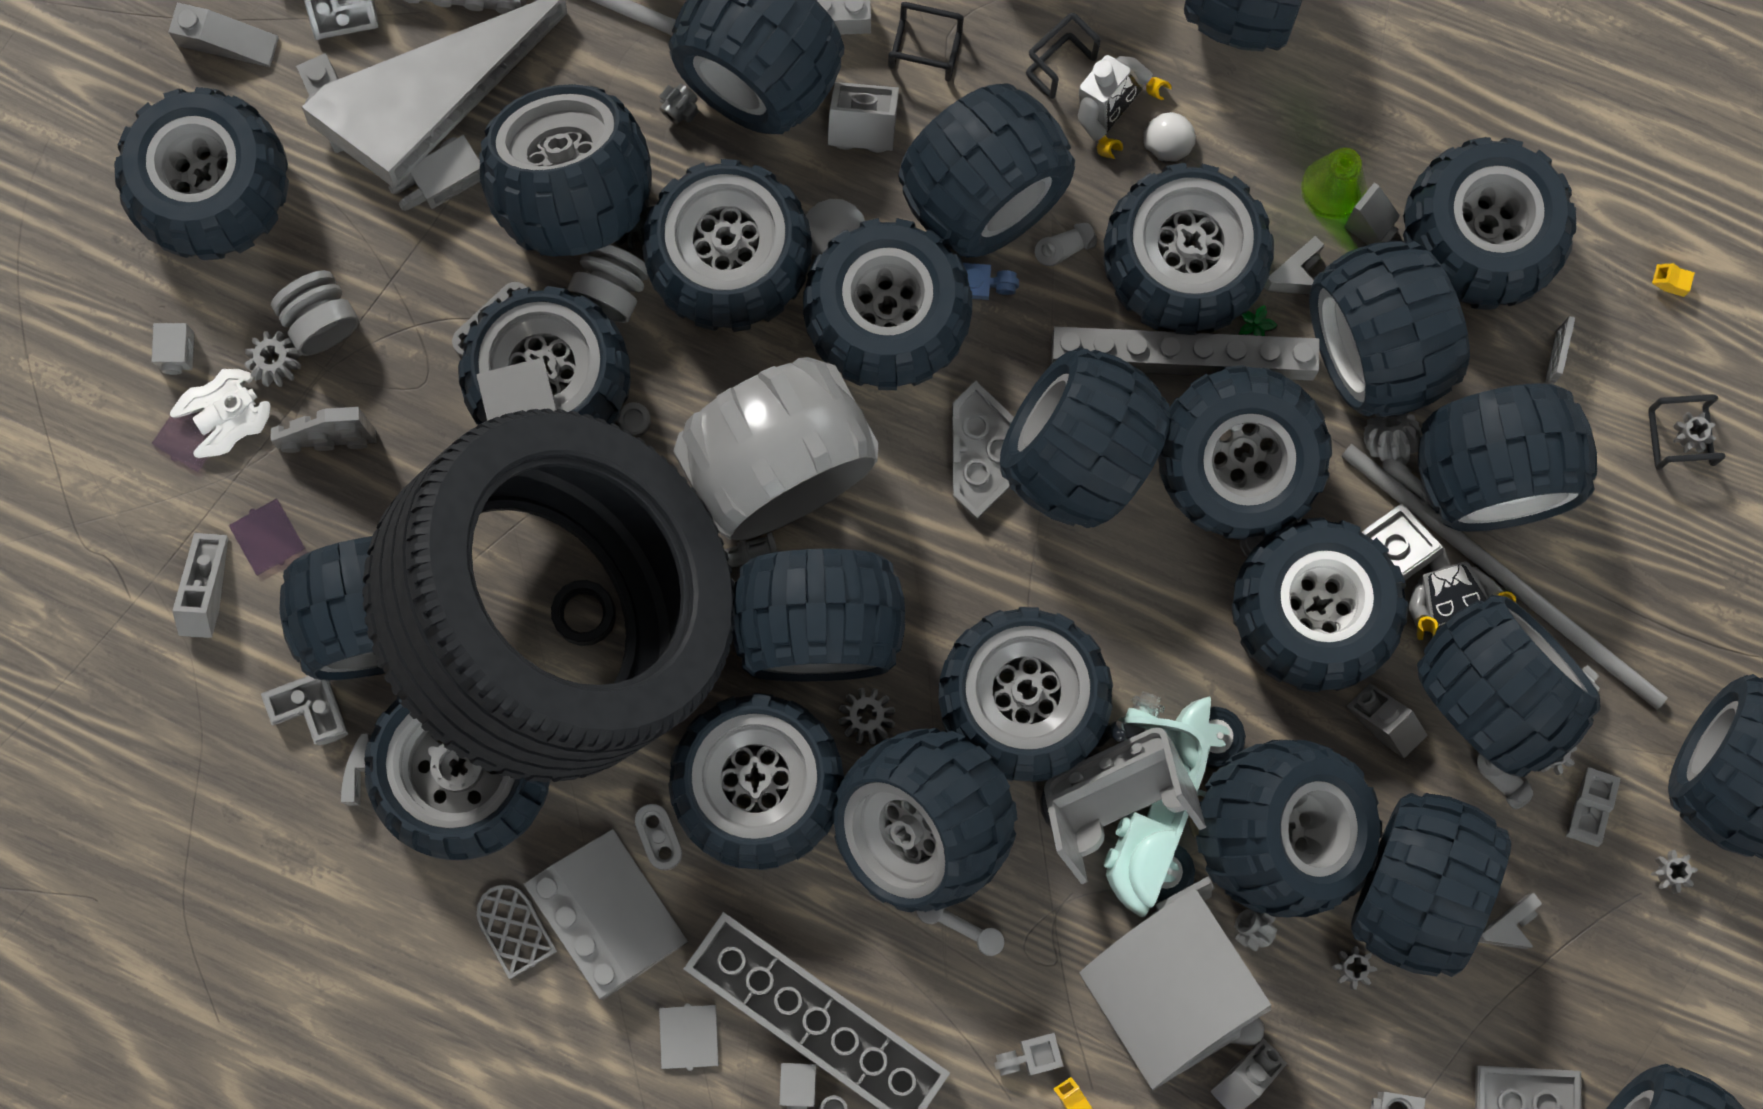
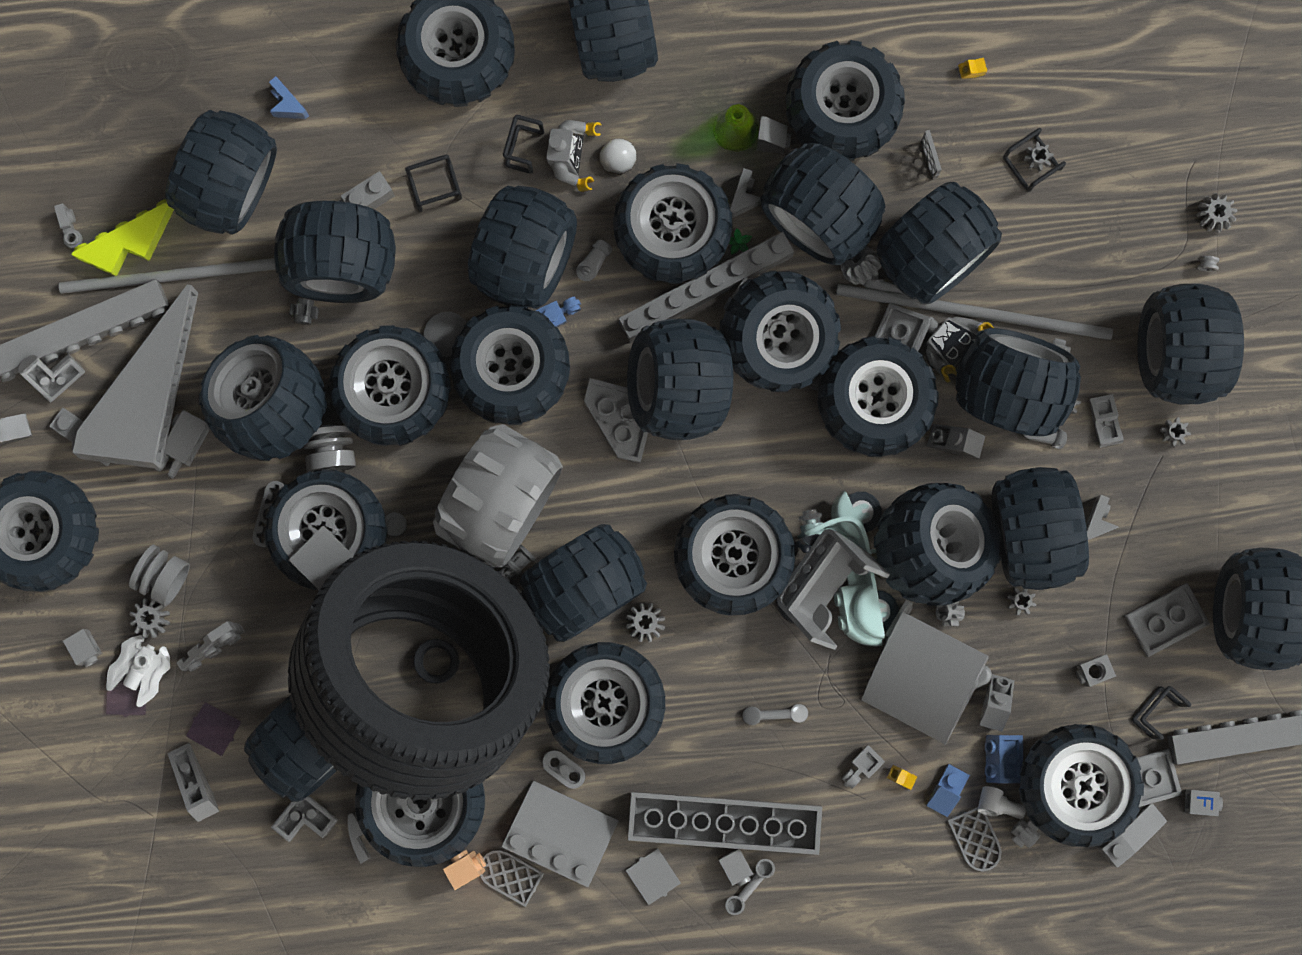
camera: 30 degrees left, 5 degrees up
light grey slope [828,82,899,153] -> none
black wheel [832,728,1018,913] -> none
none -> light nougat brick [443,850,486,890]

